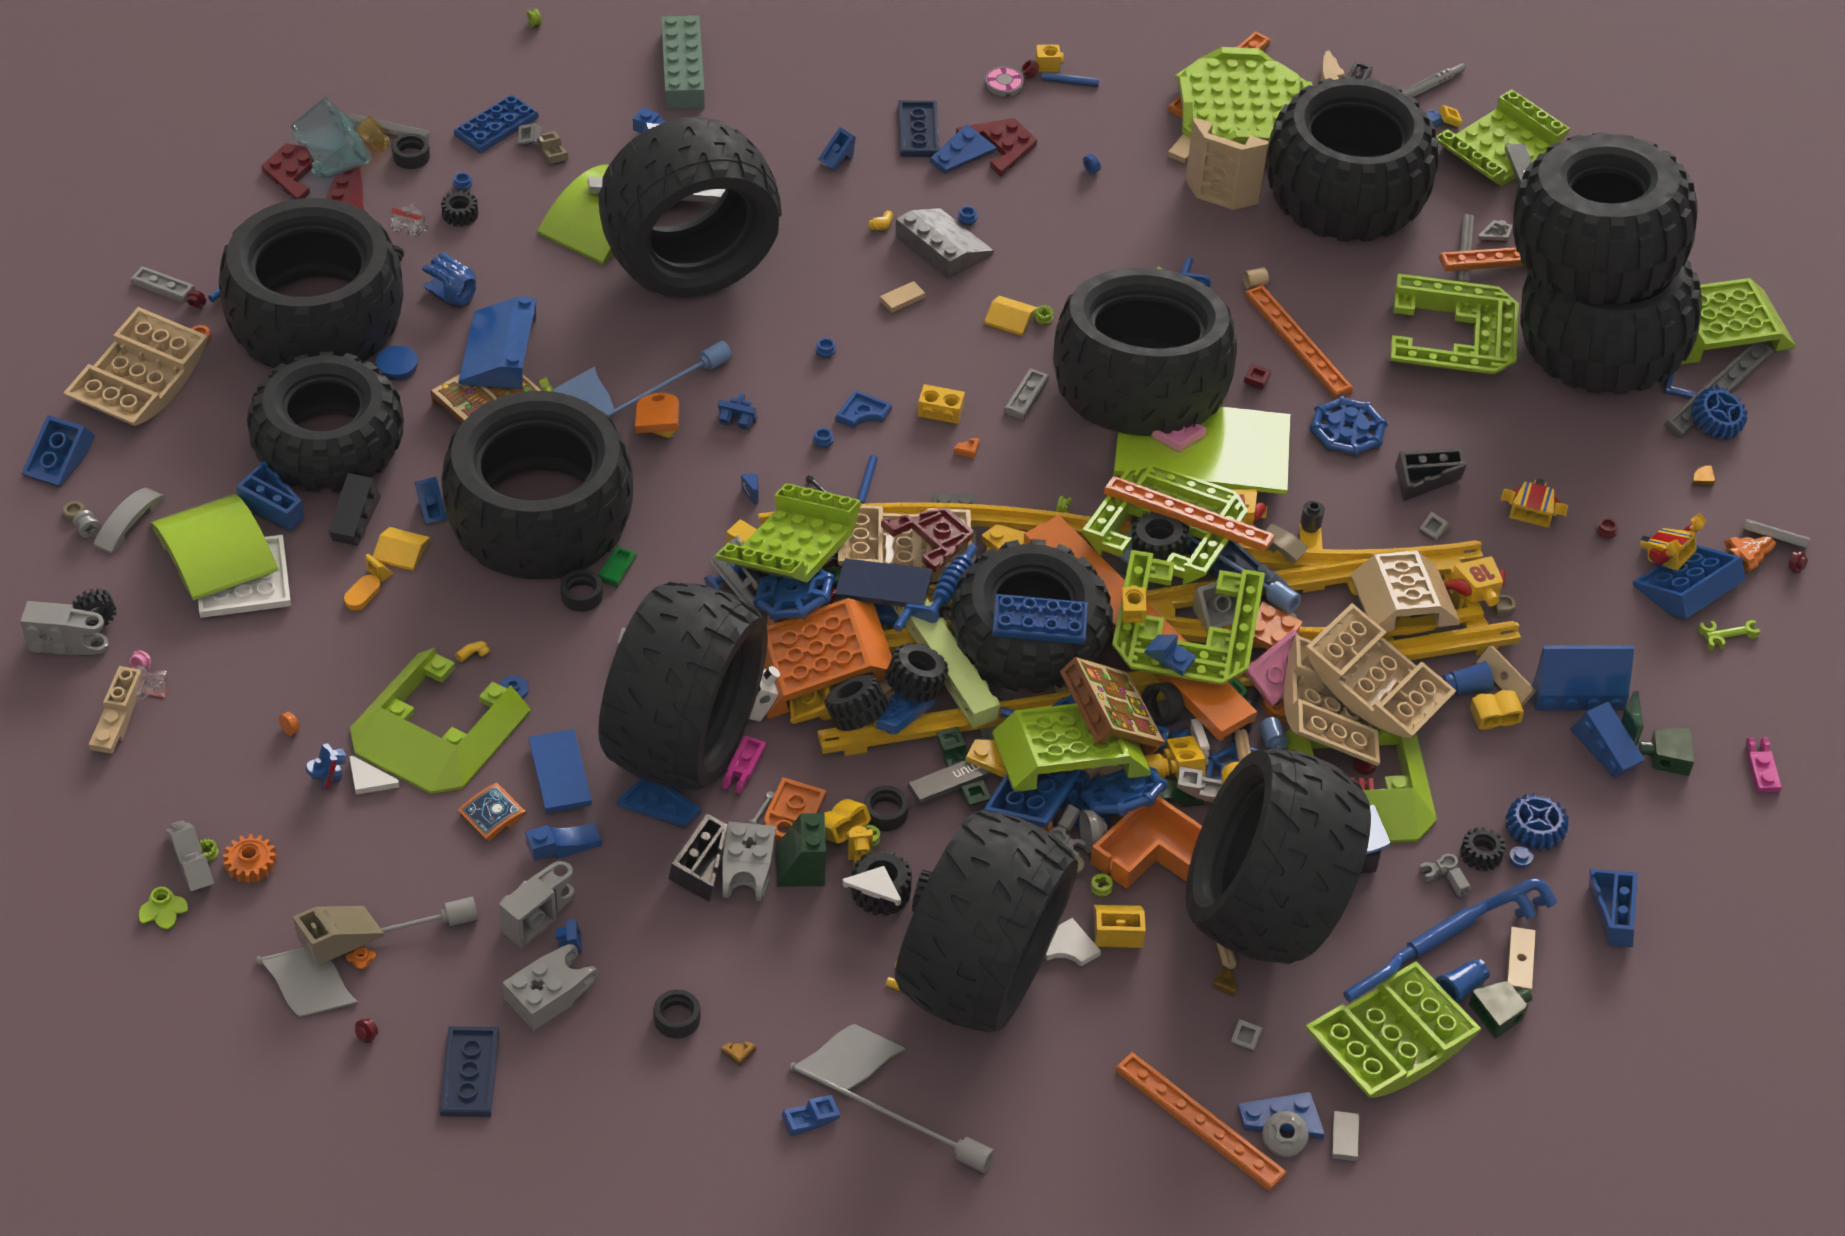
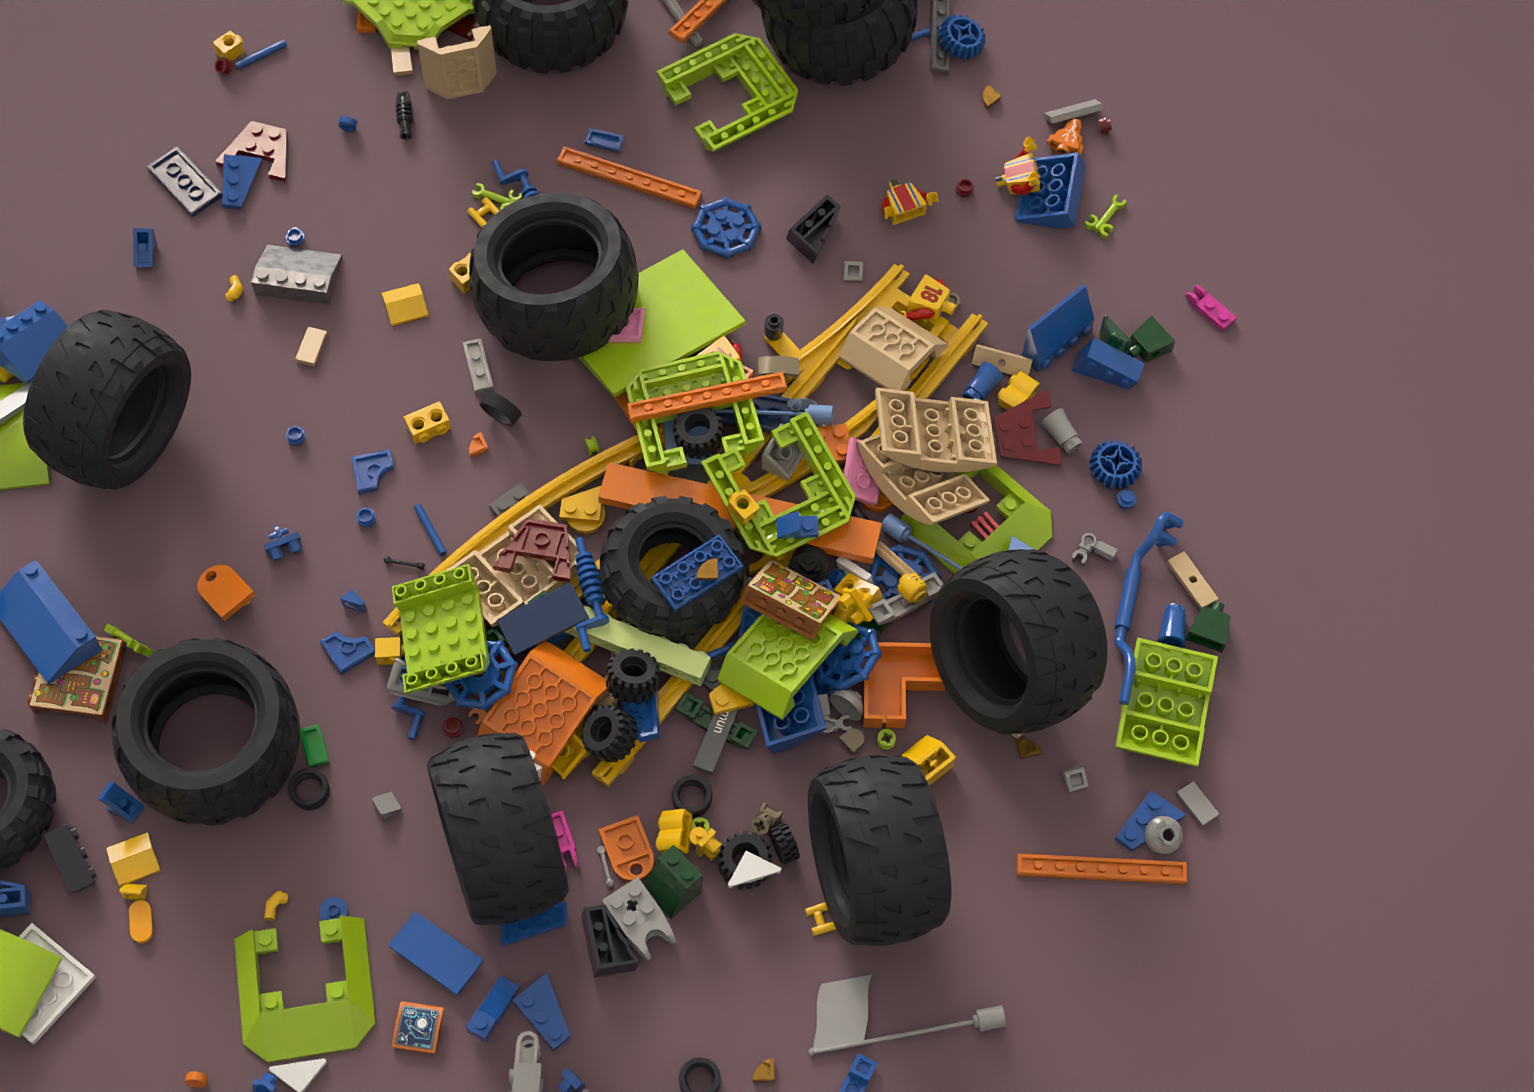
camera: 40 degrees left, 15 degrees up
medium blue flag [554,340,732,417] -> none
tile [986,67,1023,97] -> none
lime bush [1035,305,1054,325] -> none
tan beam [1243,267,1269,289] -> none
dark red plate [1244,364,1271,389] -> none
black tyre [1460,827,1506,871] -> none
blue wedge [1589,869,1638,947] -> none
none -> blue tile [320,631,375,675]
none -> black hinge [396,91,413,140]
none -> black tyre [480,391,522,426]
none -> blue wing [513,973,571,1051]
none -> blue tile [584,128,625,152]
none -> pearl gold tile [696,558,718,581]
none -> dark tan connector [751,802,784,835]
none -> yellow hips [837,587,873,625]
none -> dark red wing [993,389,1062,466]
none -> light grey plant [1041,408,1083,454]

